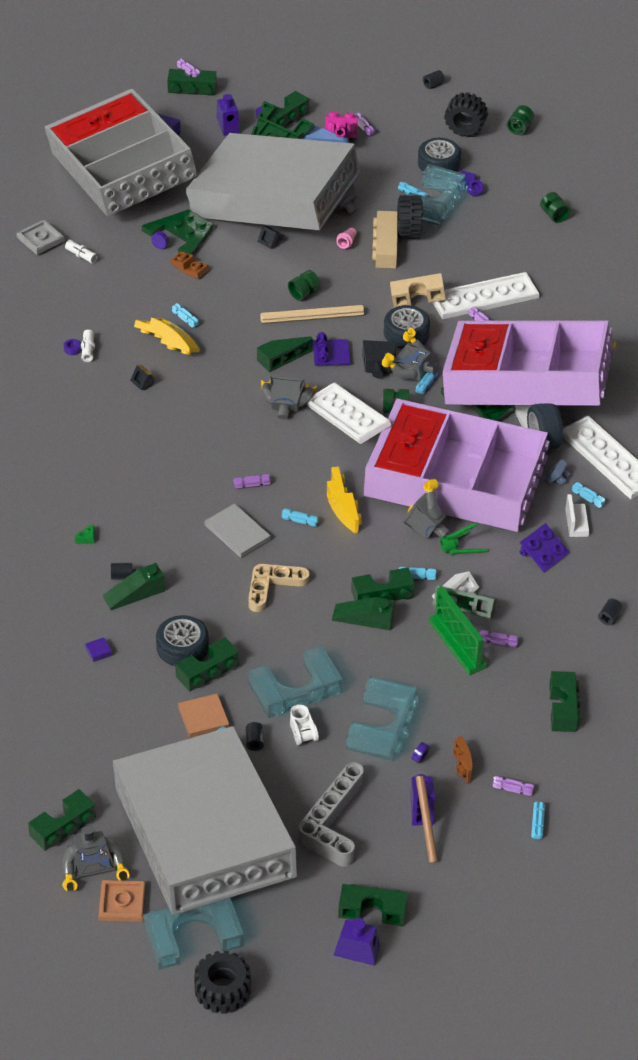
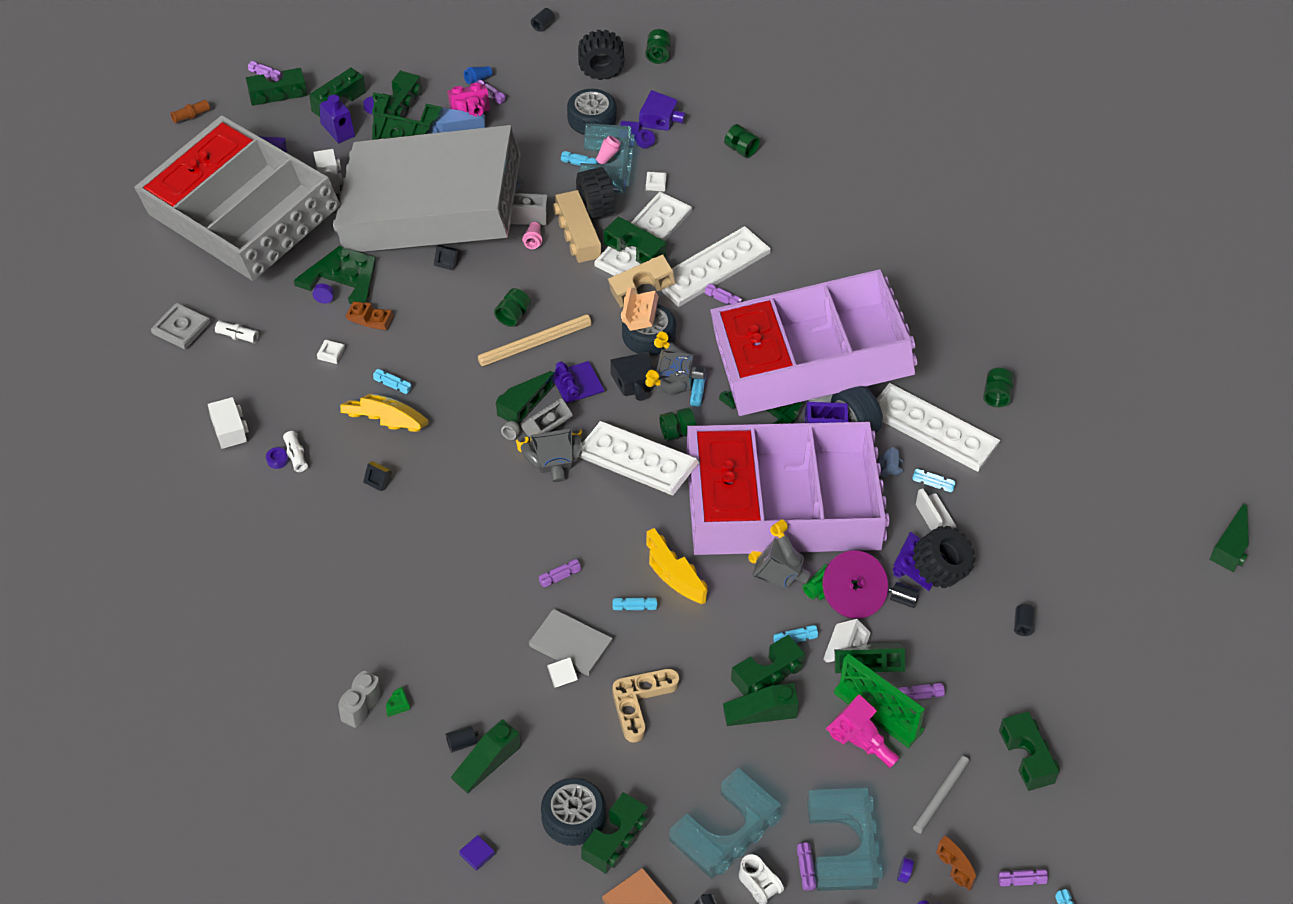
camera: 20 degrees left, 5 degrees up
none -> dark orange pin [170,99,210,124]
none -> white brick [208,397,249,449]
none -> dark green arch [309,67,366,117]
none -> white brick [314,149,343,194]
none -> white tile [317,340,345,364]
none -> light grey brick [338,670,381,728]
none -> blue cone [463,66,492,84]
none -> light grey hinge [501,421,520,440]
none -> light grey brick [510,193,548,225]
none -> light grey brick [521,399,573,439]
none -> white tile [547,658,578,688]
none -> white tile [595,192,692,276]
none -> bright pink cone [596,135,621,165]
none -> dark green arch [604,216,667,264]
none -> light nougat bracket [621,287,659,331]
none -> dark purple torso [639,90,686,131]
none -> white tile [646,172,666,191]
none -> medium lavender axle [797,842,817,891]
none -> dark purple torso [804,401,848,423]
none -> magenta piece [822,550,888,619]
none -> dark pink brick [826,695,900,768]
none -> black piece [888,582,920,608]
none -> black tyre [913,526,975,588]
none -> light grey bar [913,756,970,833]

